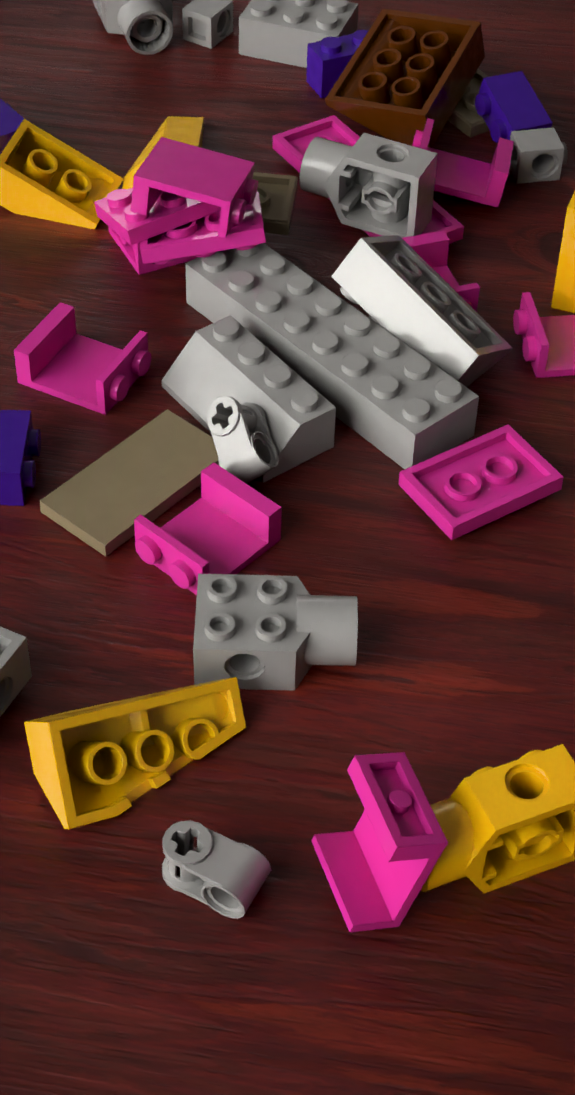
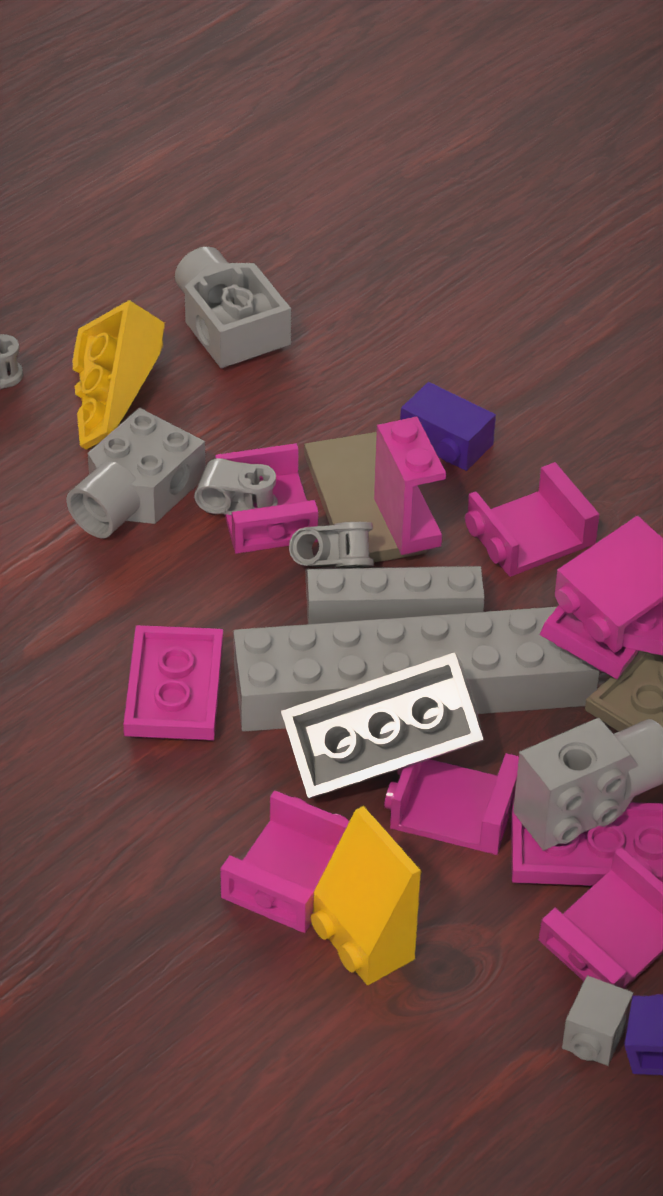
camera: 125 degrees right, 0 degrees up
none -> light grey piece [194,458,278,515]
none -> dark pink panel [374,417,446,555]

